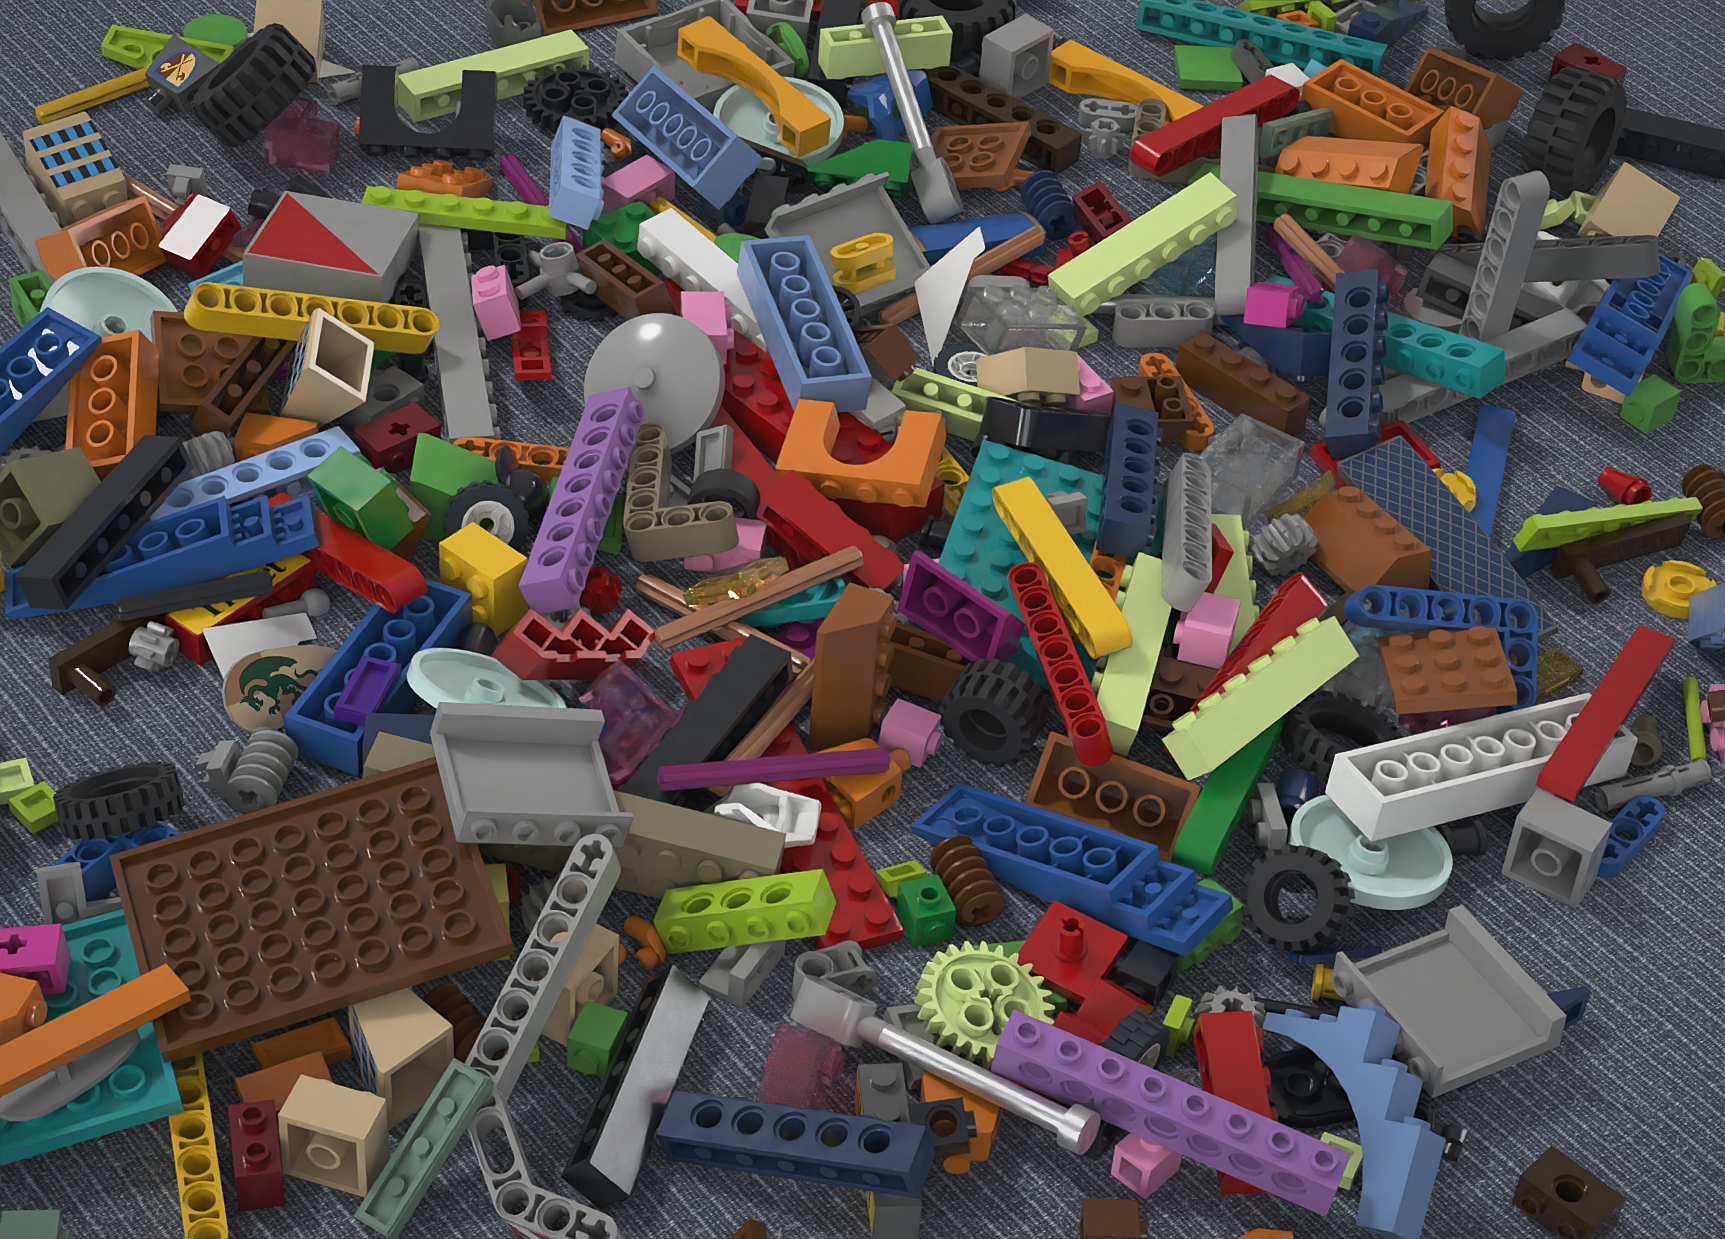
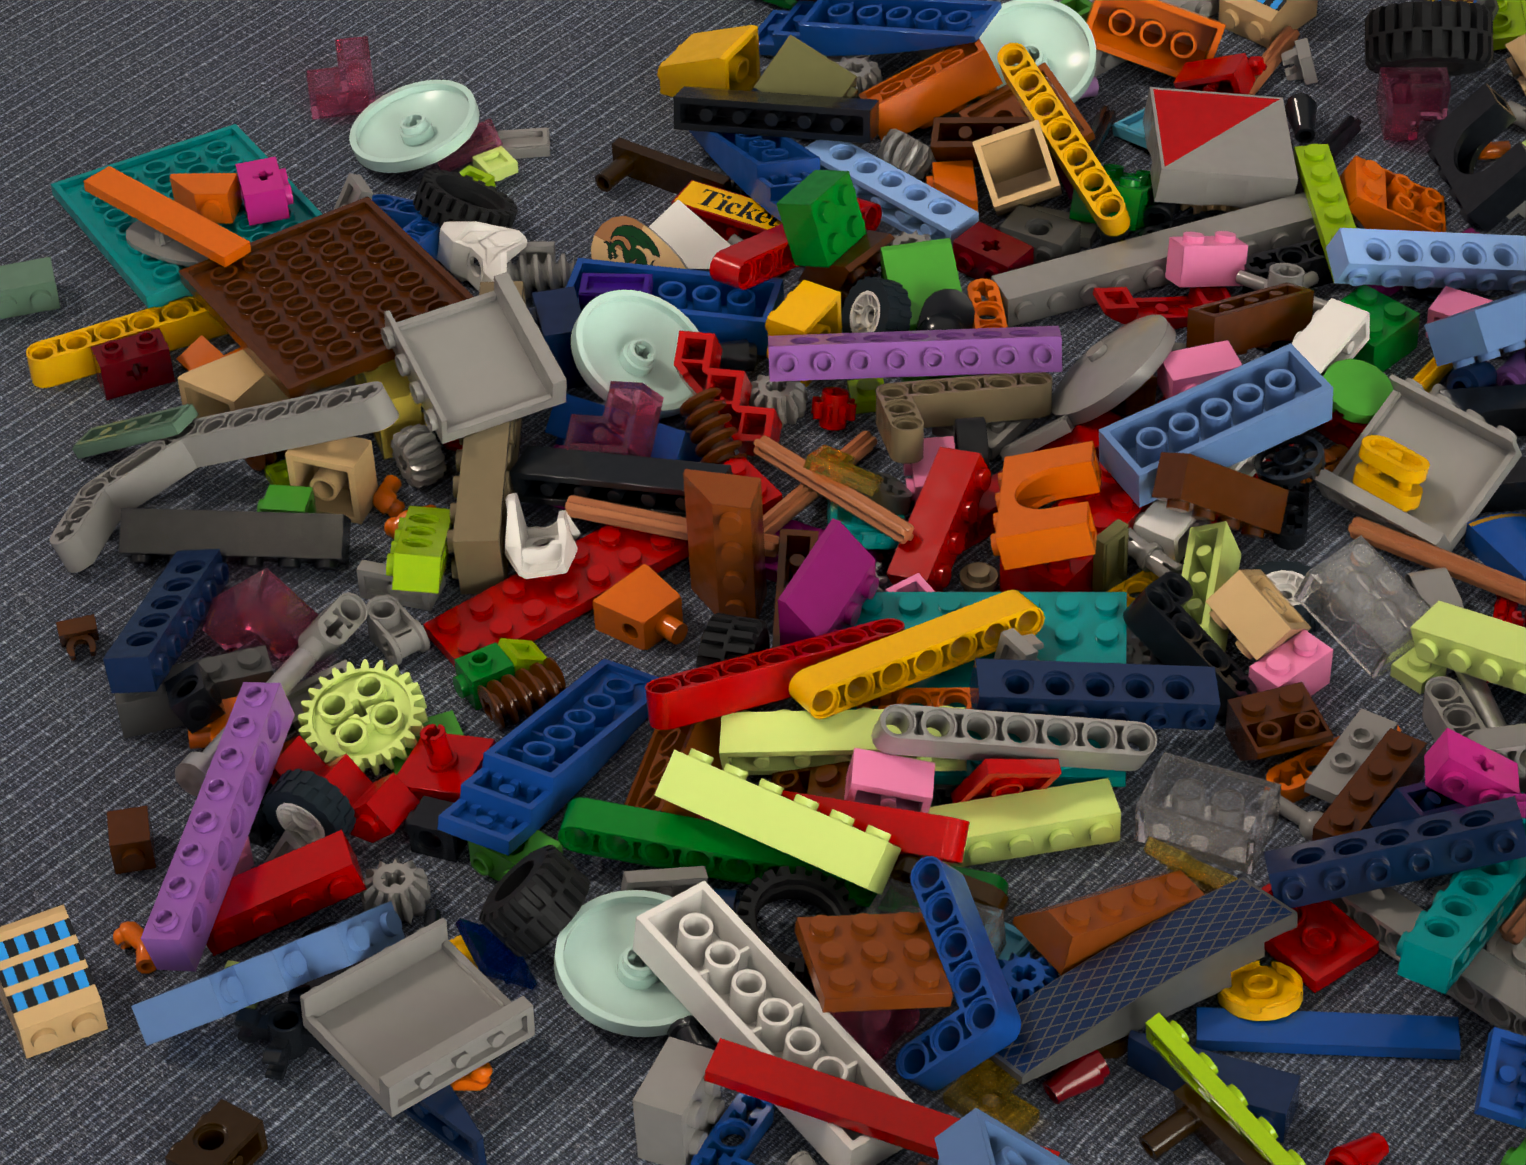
camera: 85 degrees right, 0 degrees up
black axle [115,571,273,622] -> none
light grey gear [129,621,179,672] -> none
tan brick [278,1075,389,1197] -> none
magenta axle [657,748,891,791] -> none
bright pink brick [878,698,943,768] -> none
white sticker [914,227,985,365] -> none
lime plate [1162,994,1196,1058] -> none
light grey gear [1252,513,1318,577] -> none
none -> white piece [437,221,527,291]
none -> reddish brown piece [679,388,747,464]
none -> light grey plate [1304,708,1398,803]

